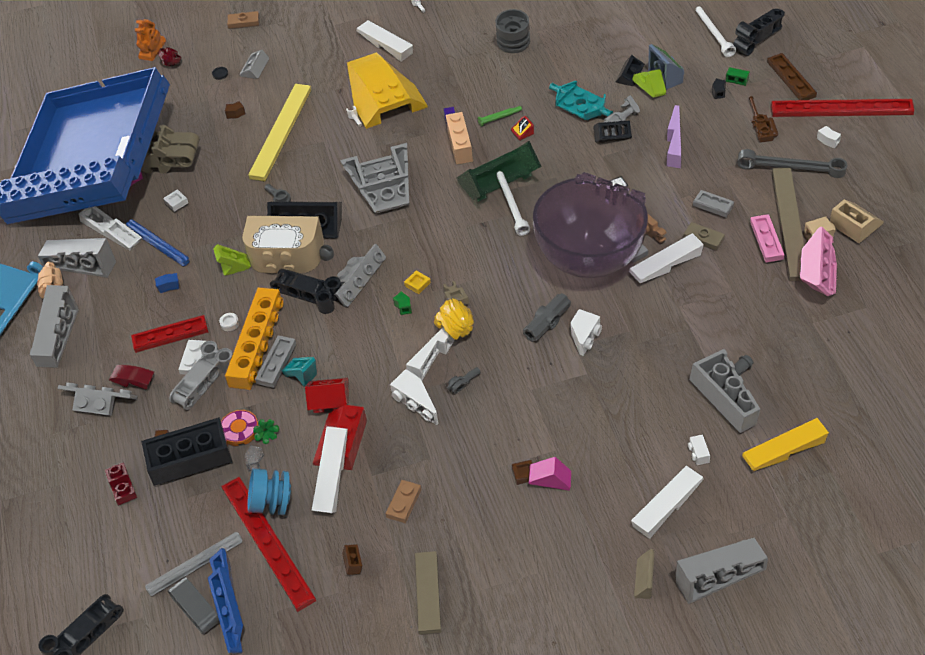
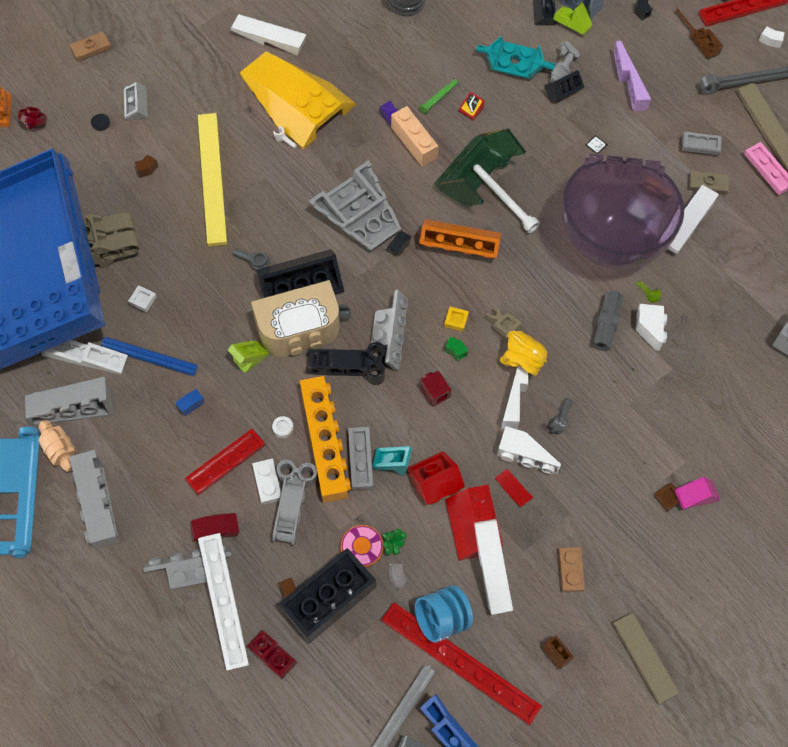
camera: 30 degrees left, 15 degrees up
none -> white plate [198,533,249,671]
none -> black piece [388,230,411,255]
none -> orange brick [419,219,502,258]
none -> dark red brick [420,370,451,407]
none -> red sticker [495,469,533,507]
none -> clear neon green hand [637,281,662,303]

